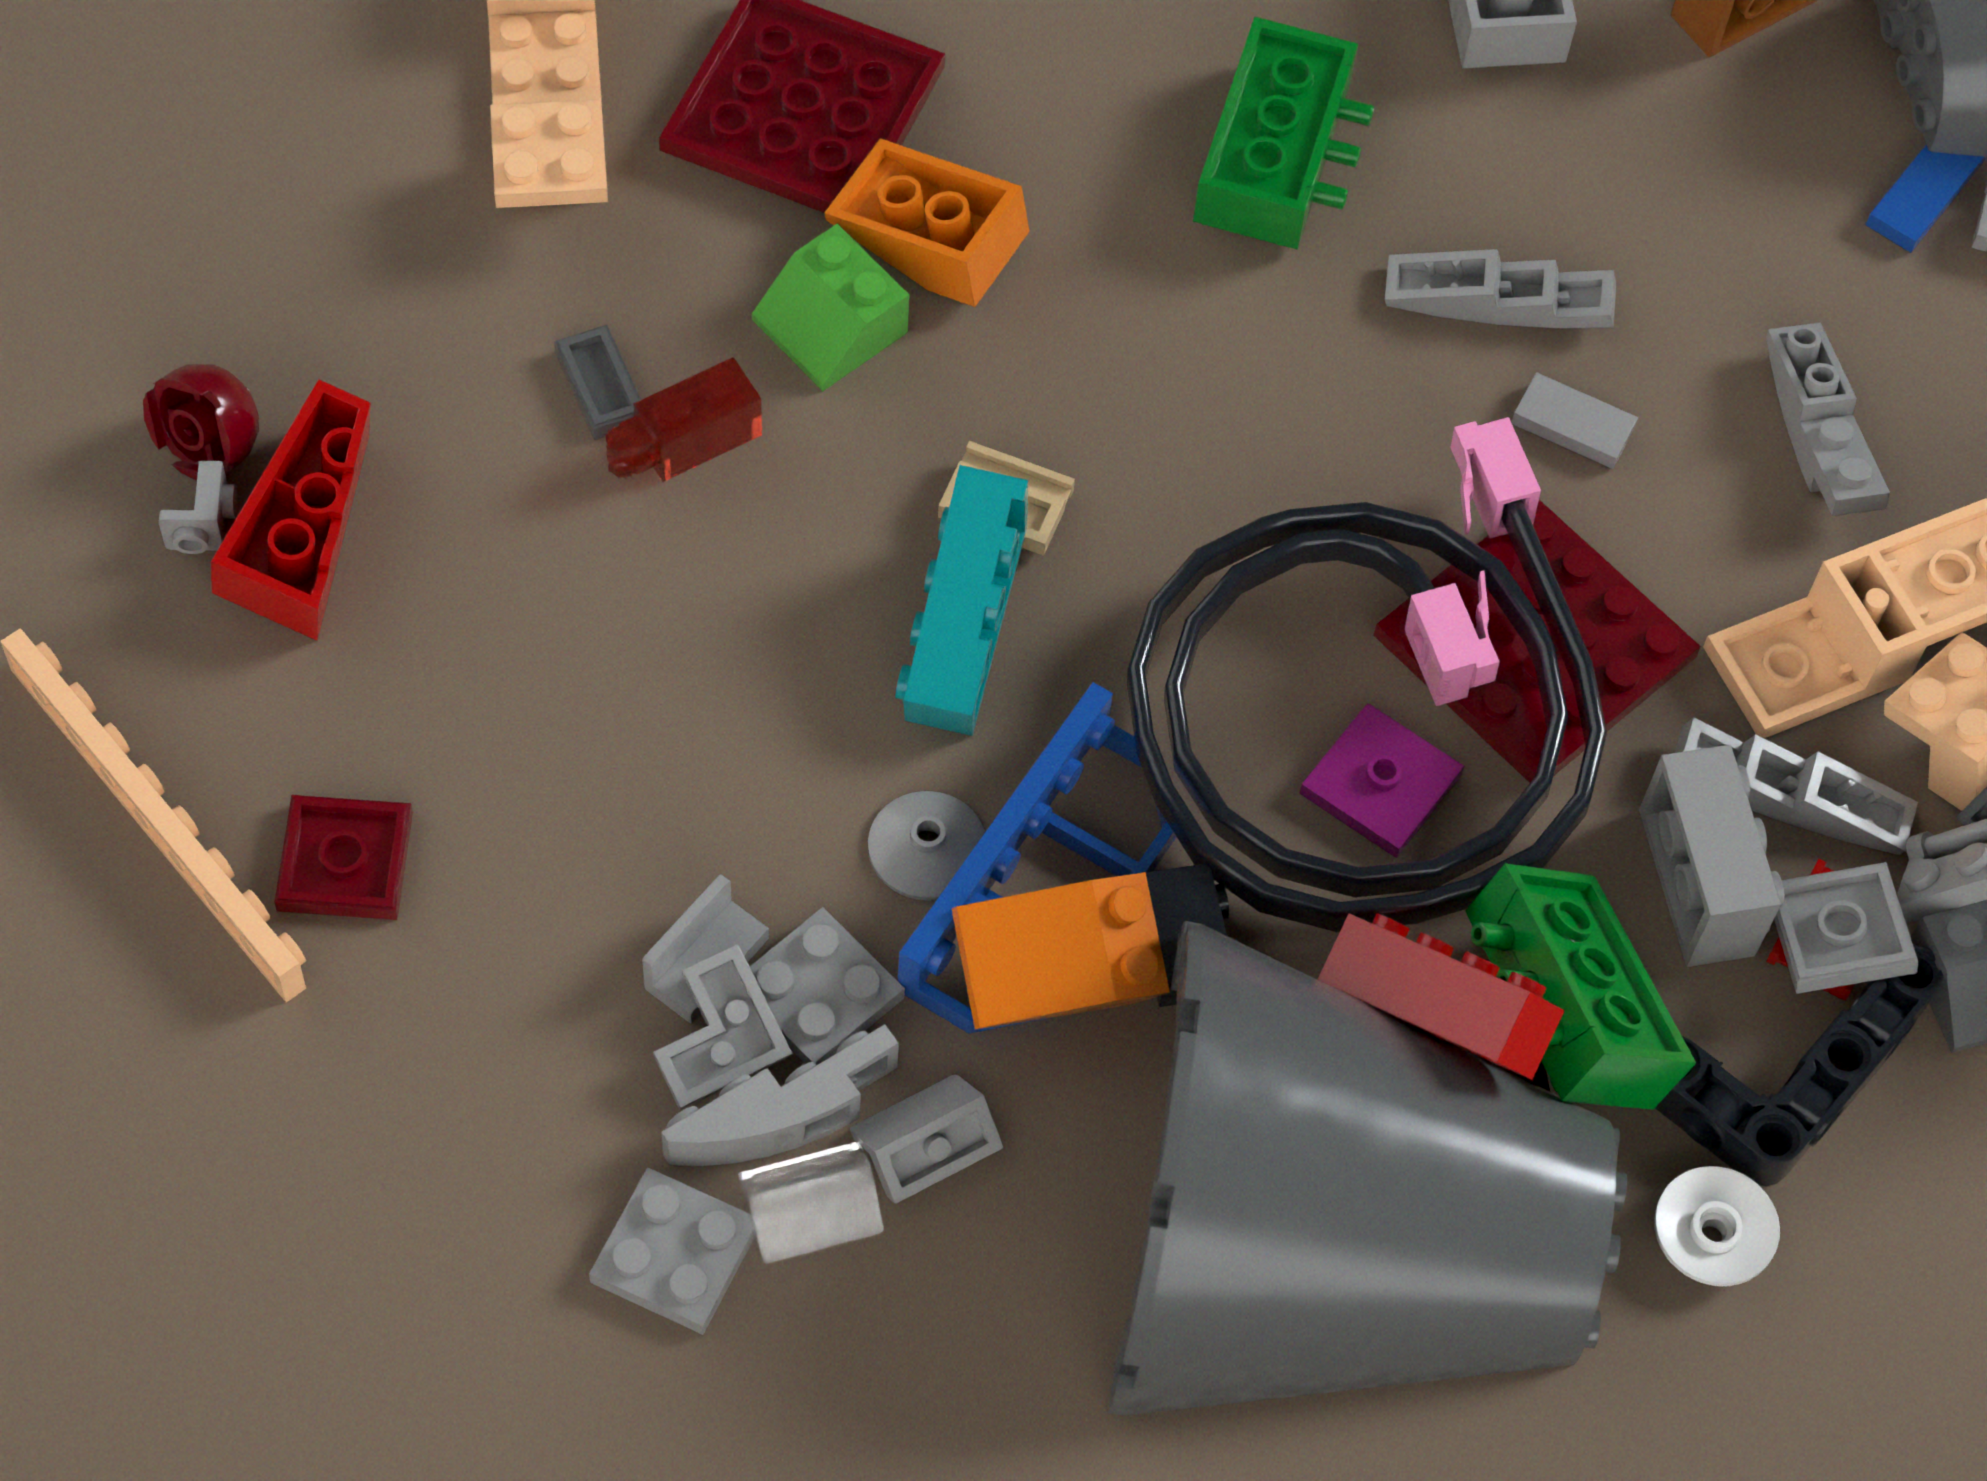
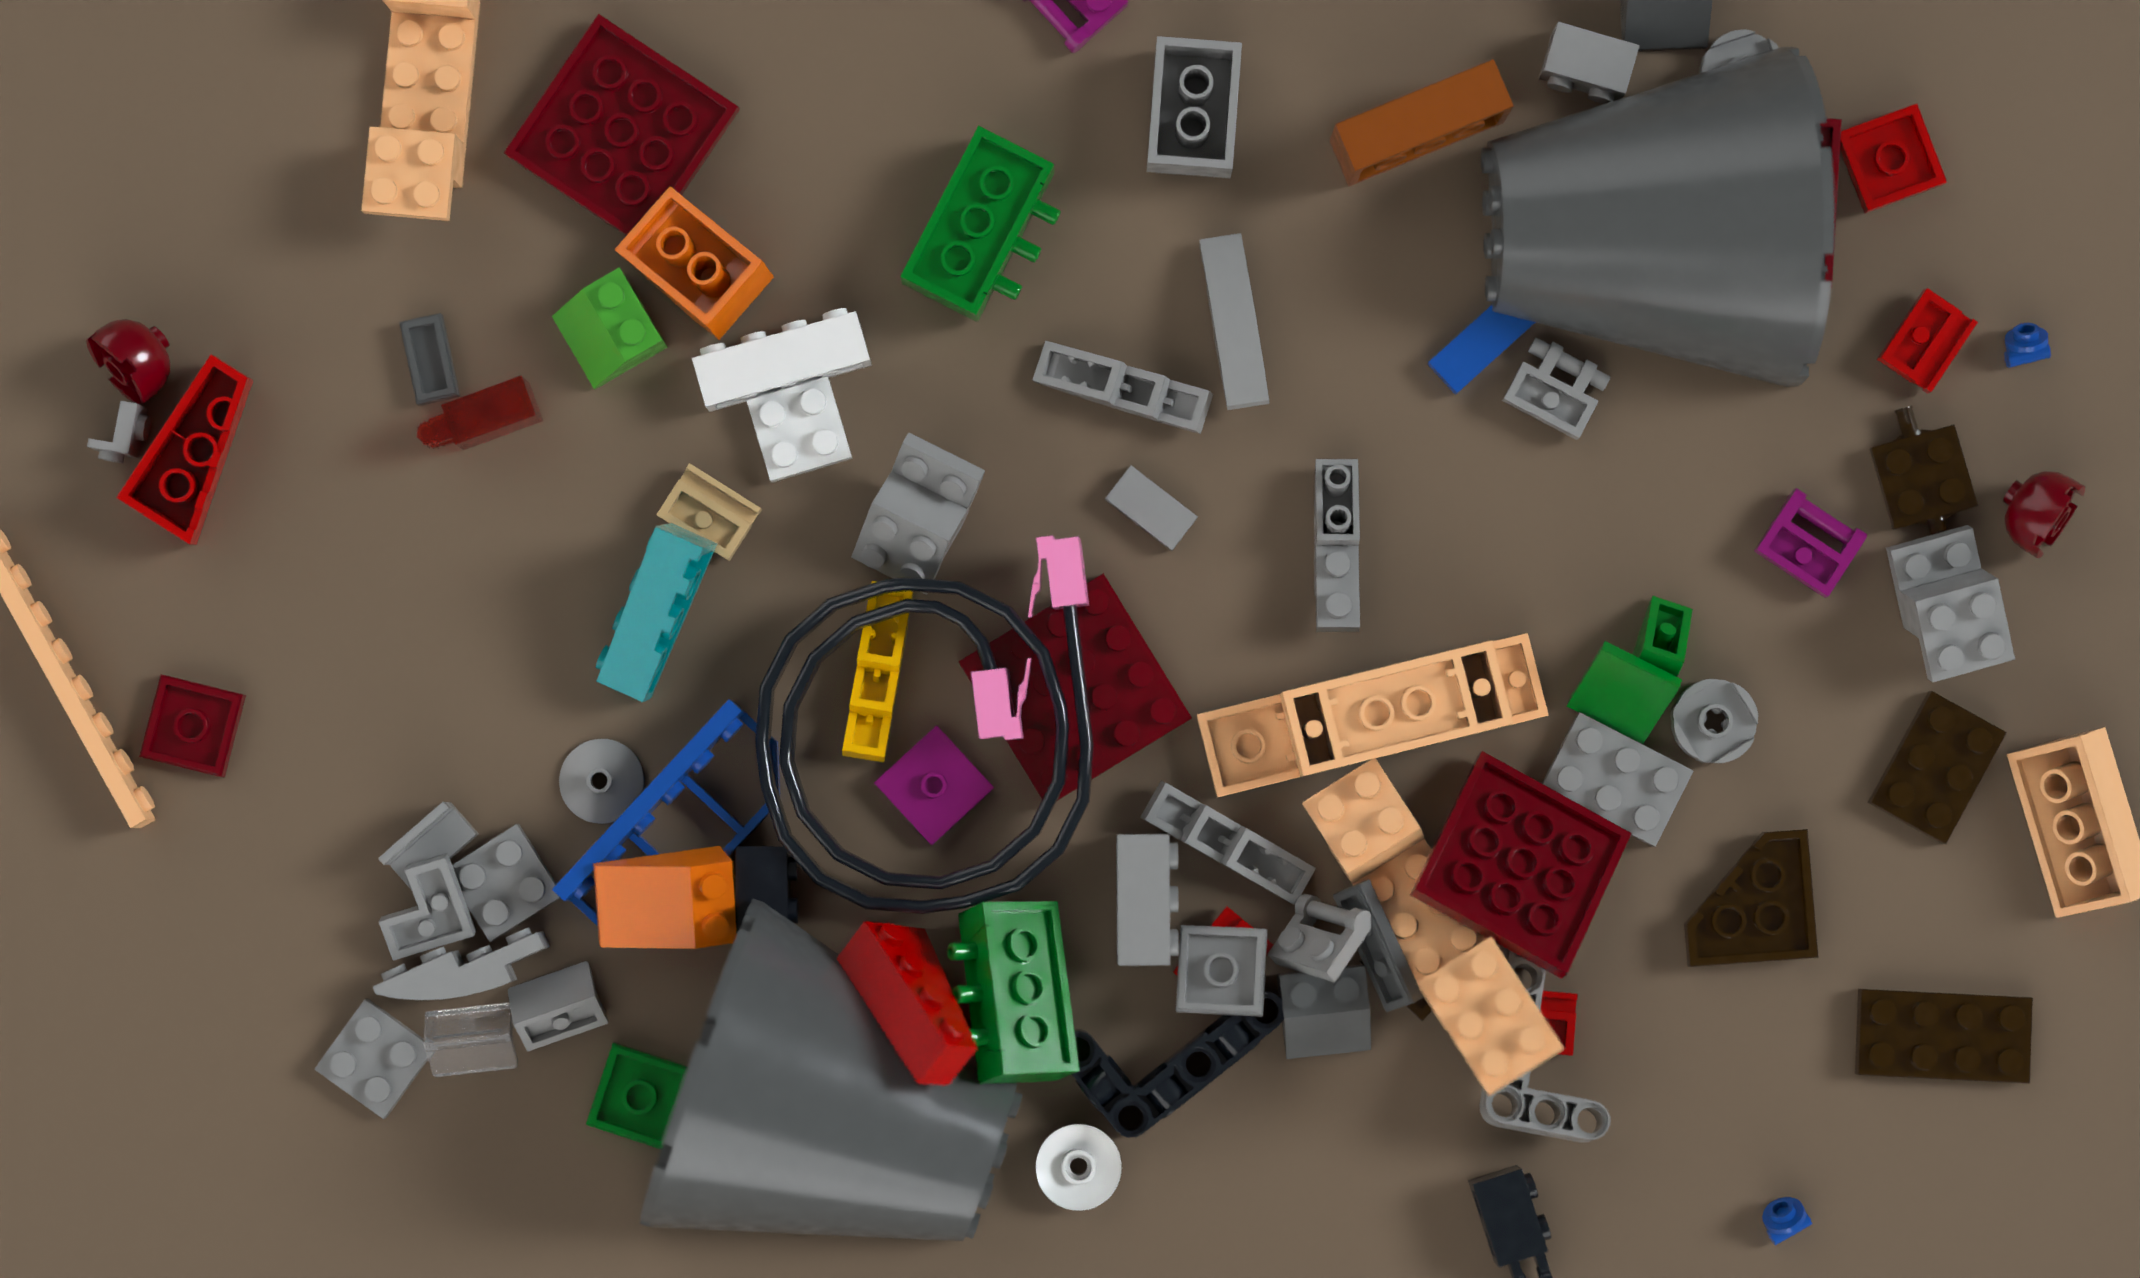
camera: 15 degrees right, 25 degrees up
none -> green tile [586,1042,688,1149]
none -> white brick [692,308,872,412]
none -> white plate [746,376,853,483]
none -> yellow slope [842,581,913,763]
none -> light grey bracket [851,433,985,595]
none -> light grey slope [1199,233,1269,410]

